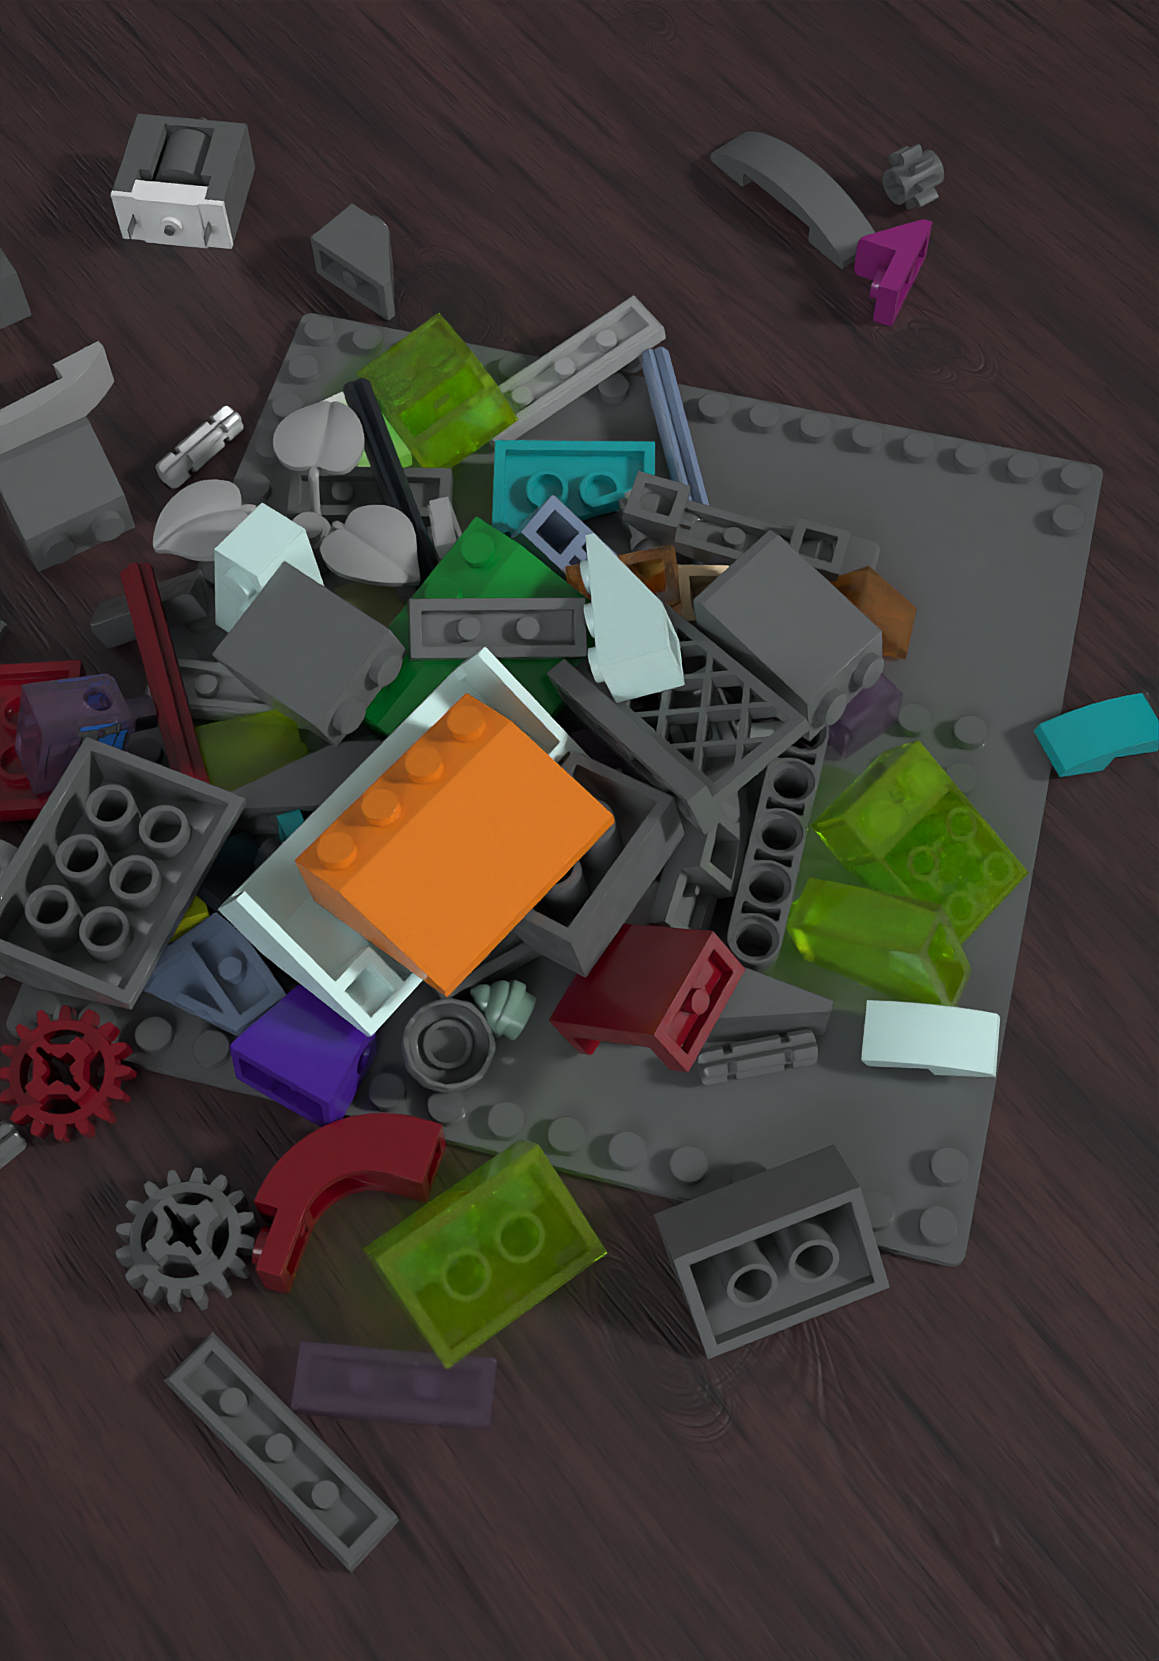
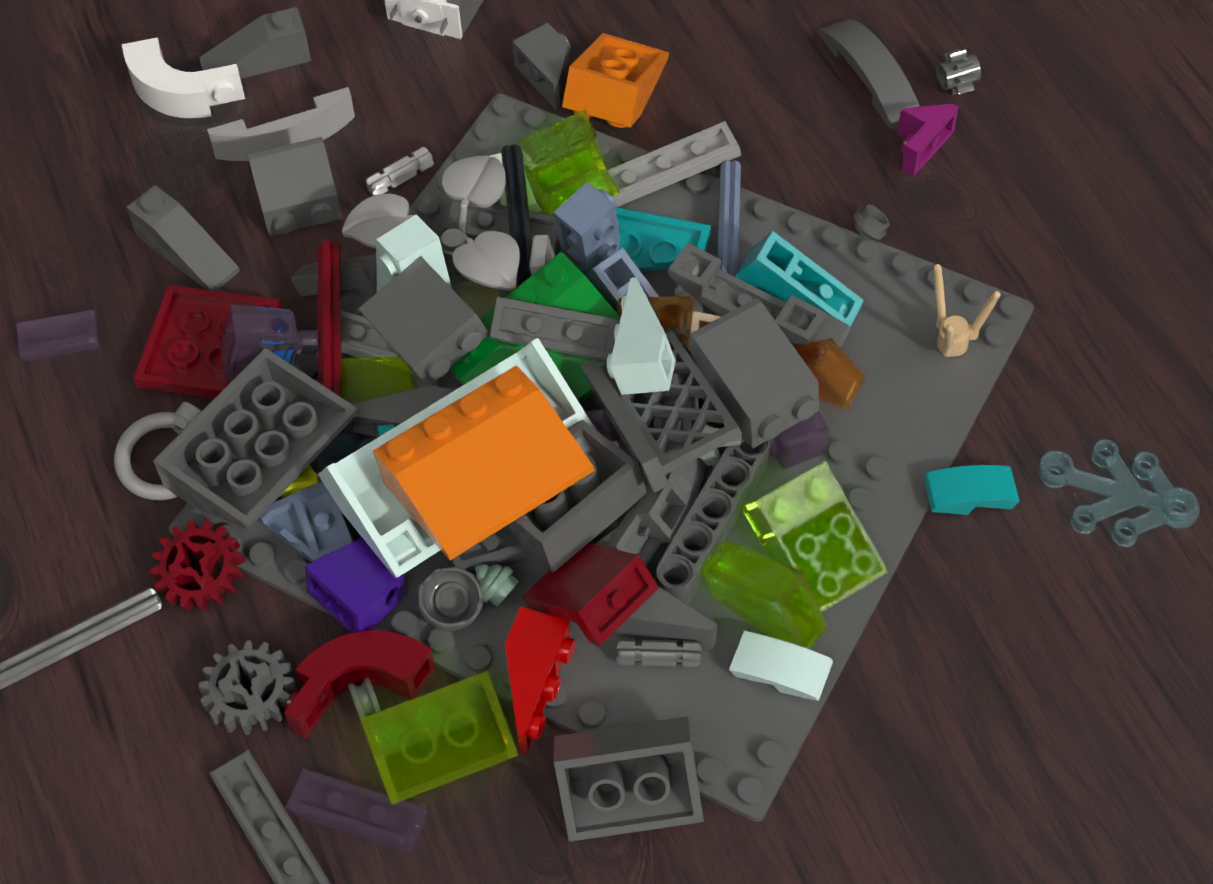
camera: 15 degrees right, 5 degrees down
none -> dark grey bush [347,677,381,721]
none -> red slope [505,606,576,755]
none -> sand blue brick [553,182,621,273]
none -> orange slope [562,33,669,128]
none -> teal slope [734,231,864,328]
none -> dark grey plate [854,204,890,240]
none -> tan plant [933,264,1000,357]

